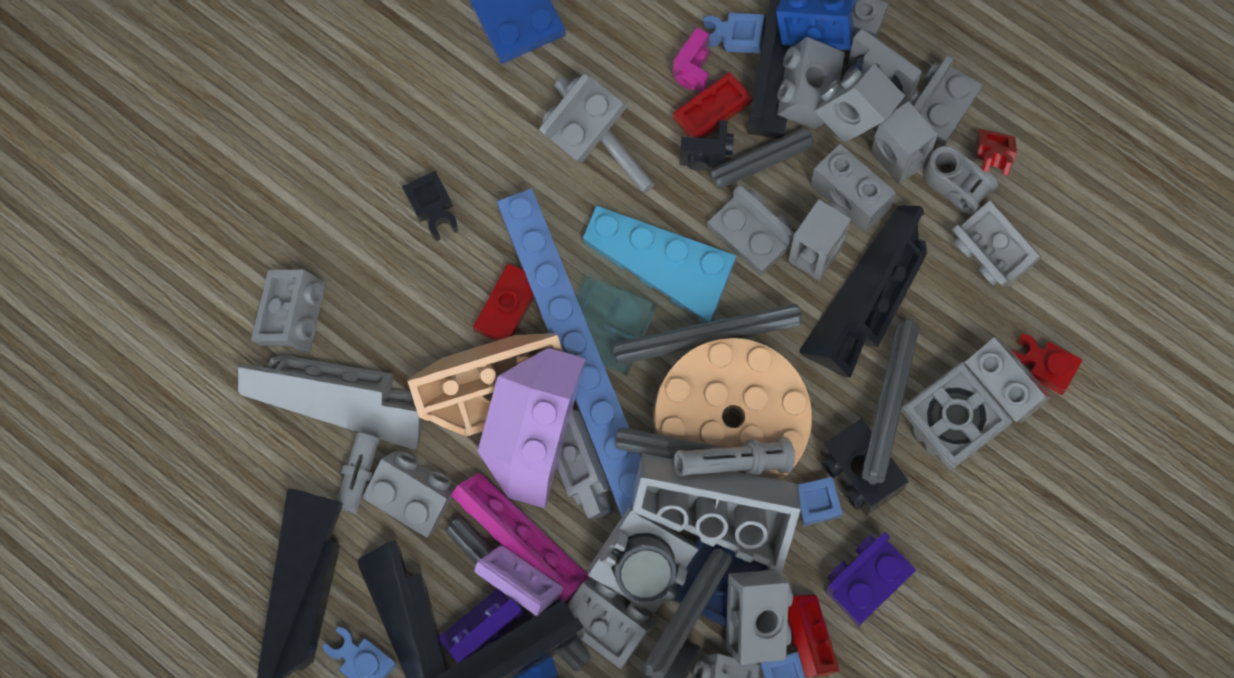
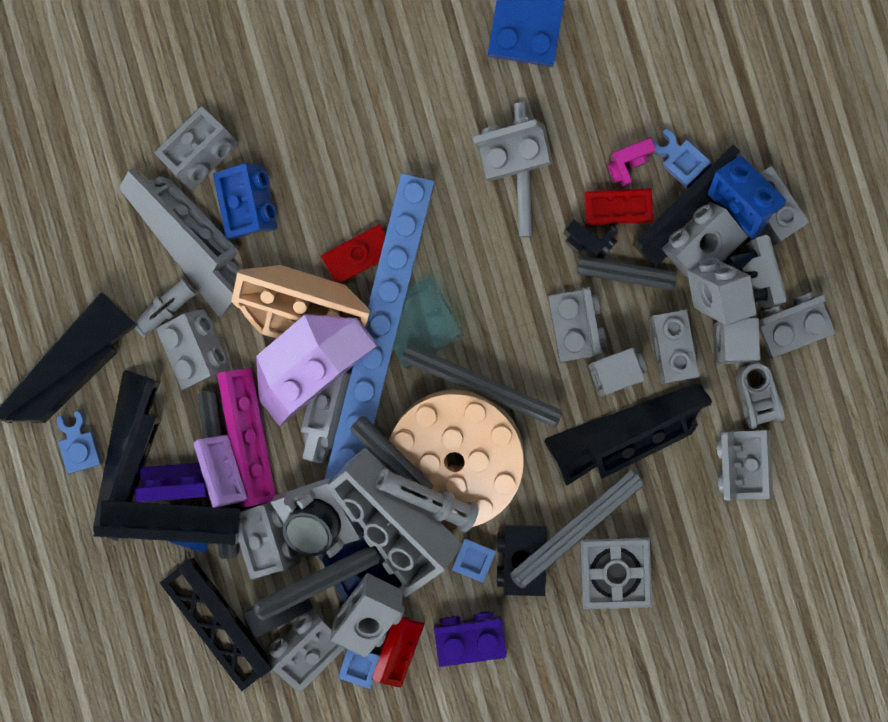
camera: 35 degrees right, 15 degrees up
black plate [402,171,458,241] -> none
medium azure wing [583,206,736,323] -> none
light grey brick [964,337,1052,422] -> none
red plate [975,129,1017,176] -> none
red plate [1012,334,1082,395] -> none
none -> blue bracket [213,163,277,239]

